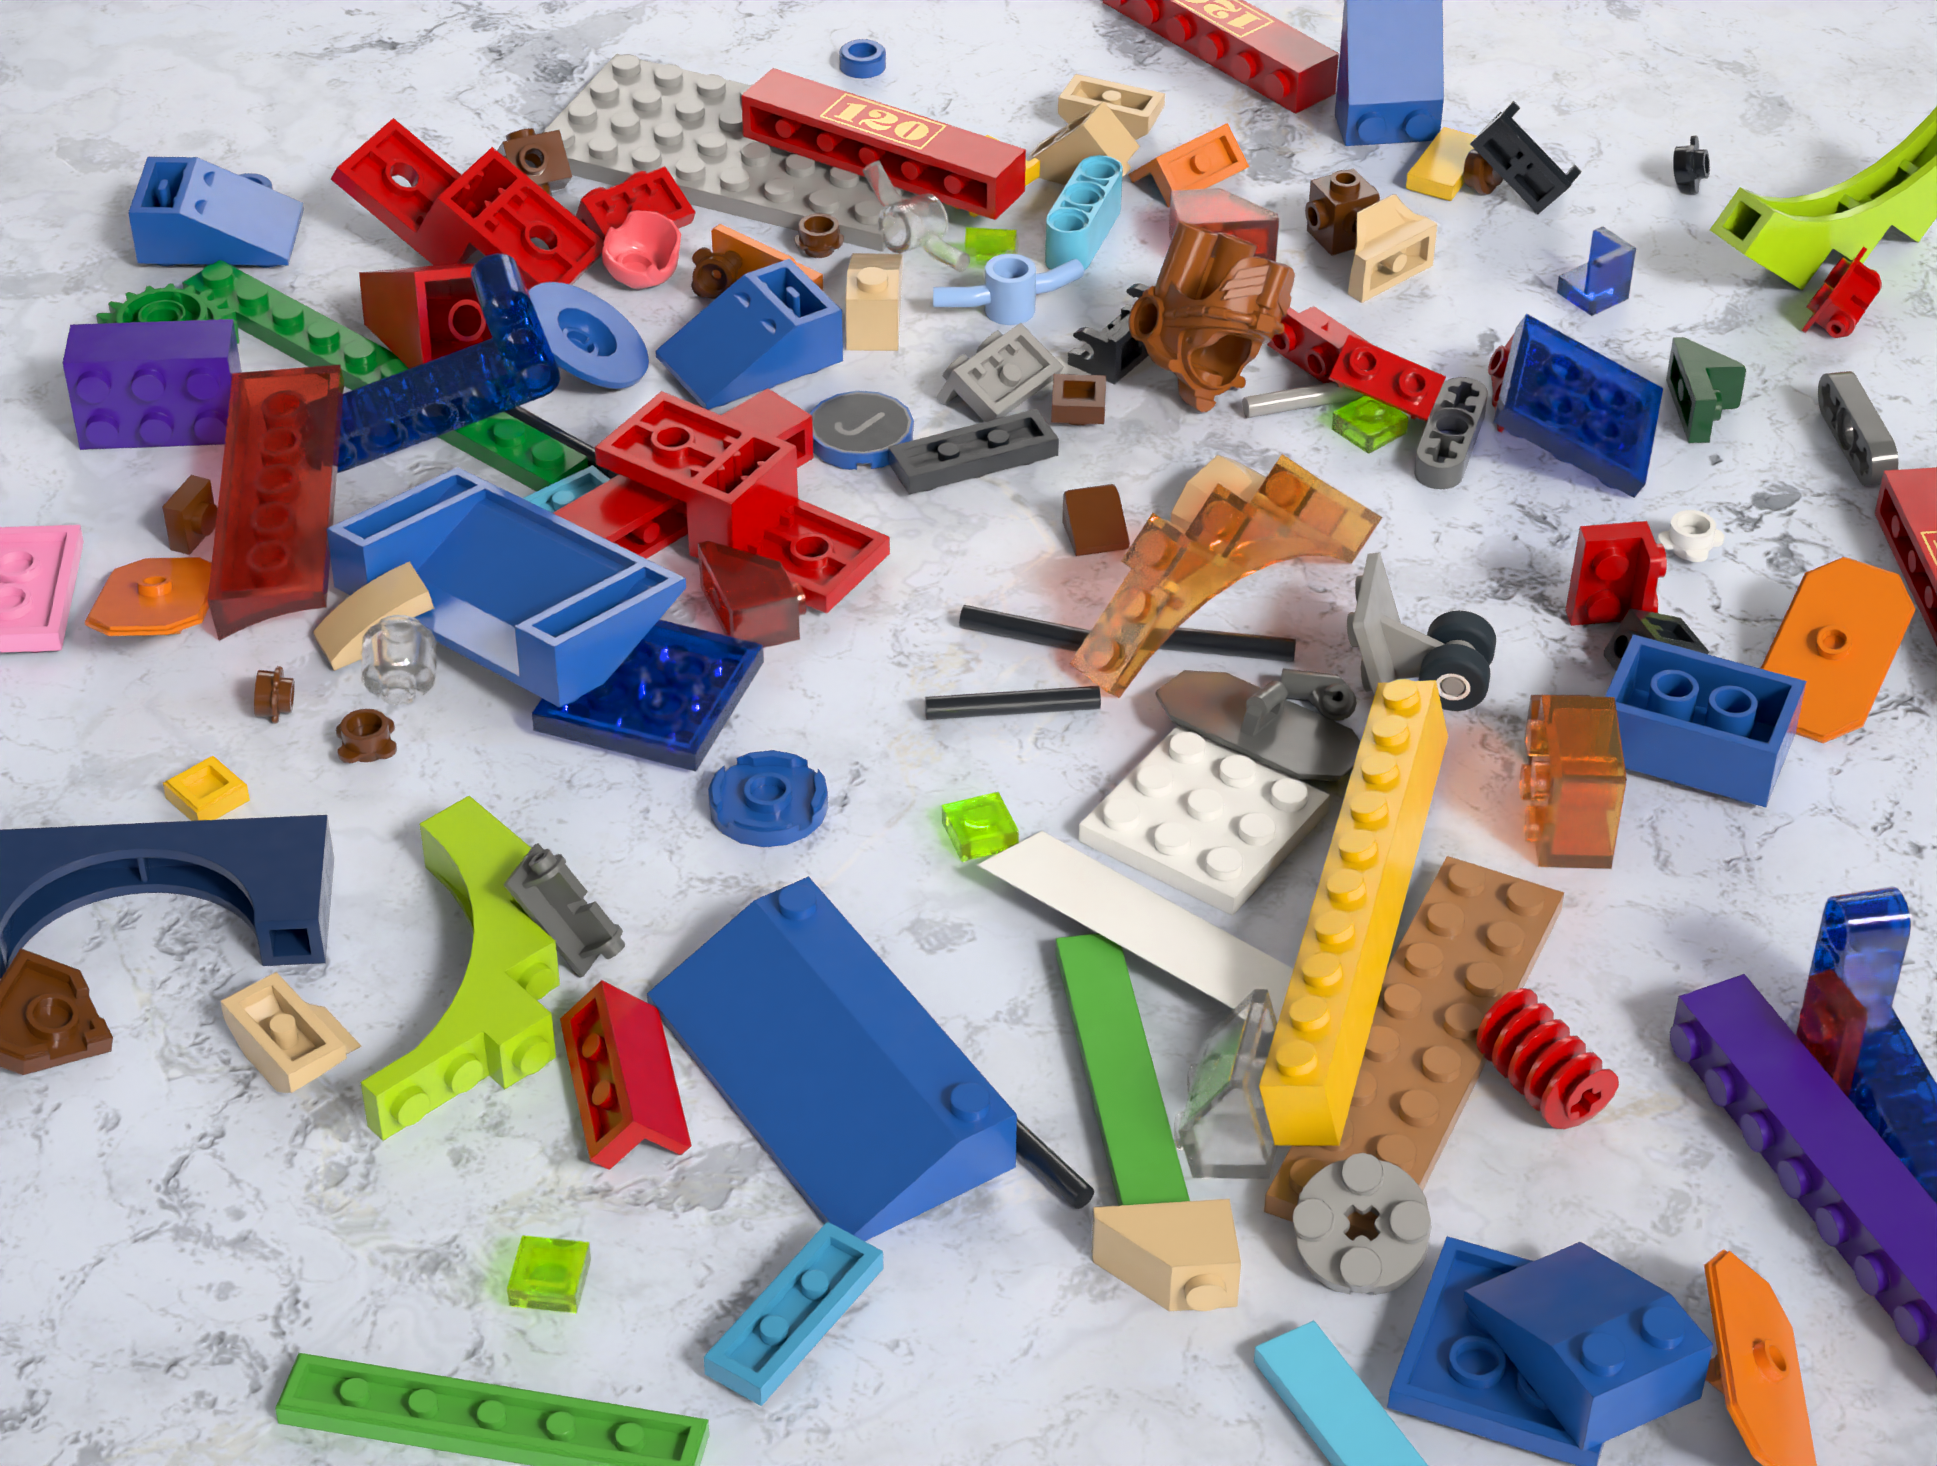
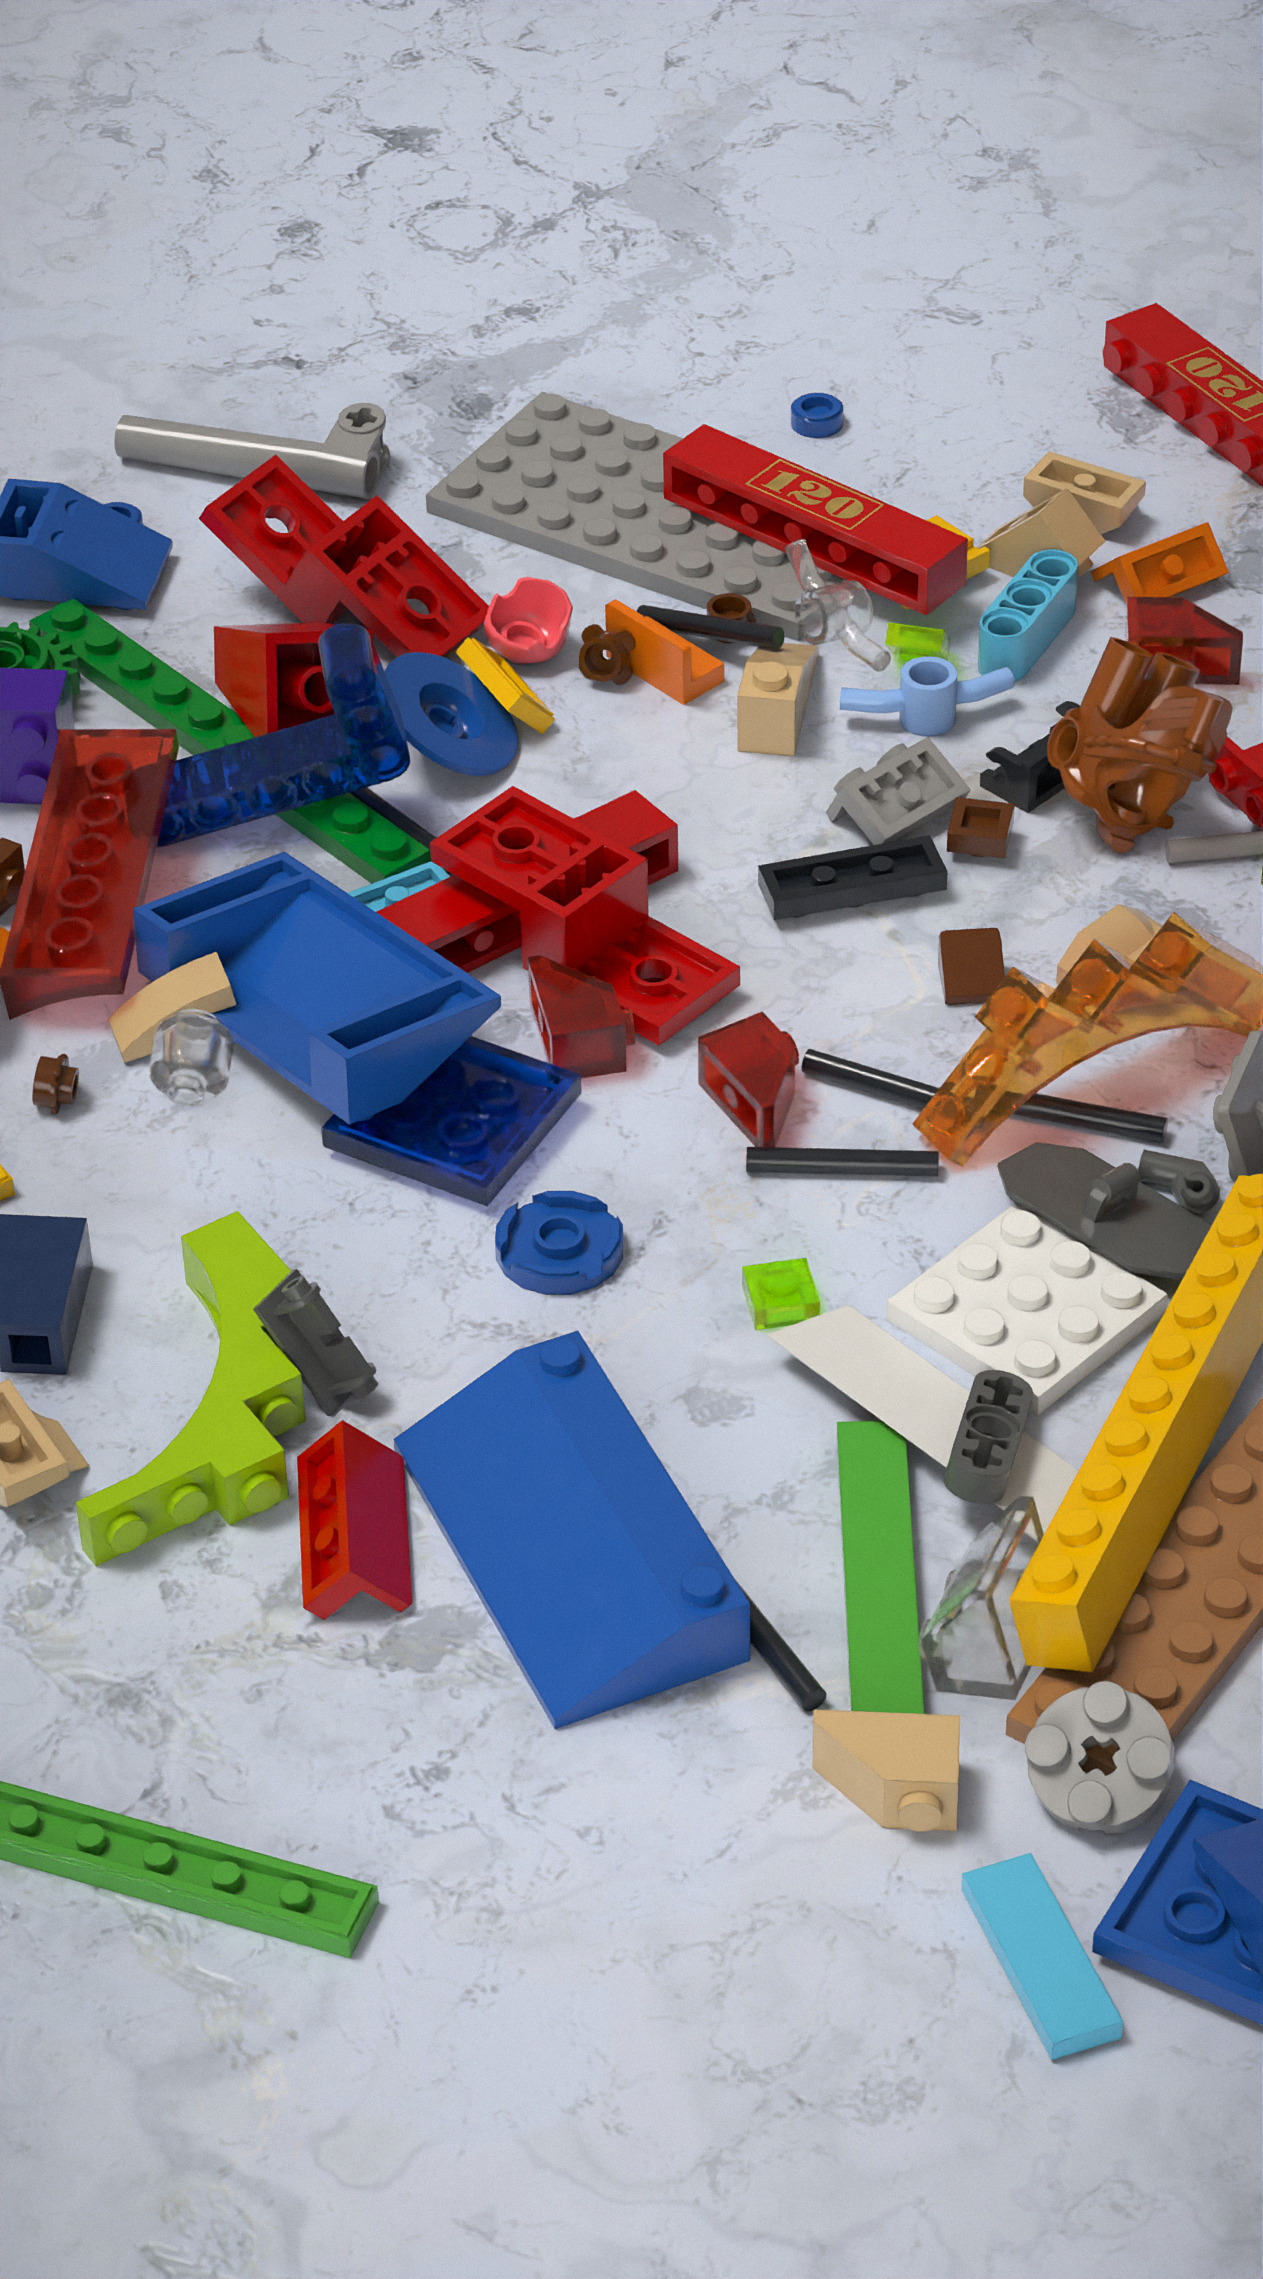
camera: 10 degrees right, 0 degrees up
reddish brown plate [336,709,397,763] -> none
reddish brown brick [497,128,572,196] -> none
clear neon green plate [507,1235,591,1313] -> none
red bracket [575,166,696,240] -> none
blue slope [655,259,843,410] -> none
dark azure plate [704,1222,884,1406] -> none
tile [810,391,914,470] -> none
none -> light grey axle [114,403,391,499]
none -> yellow tile [456,637,555,734]
none -> black bar [636,605,784,650]
none -> clear red slope [698,1011,799,1147]
none -> dark grey beam [944,1370,1033,1504]

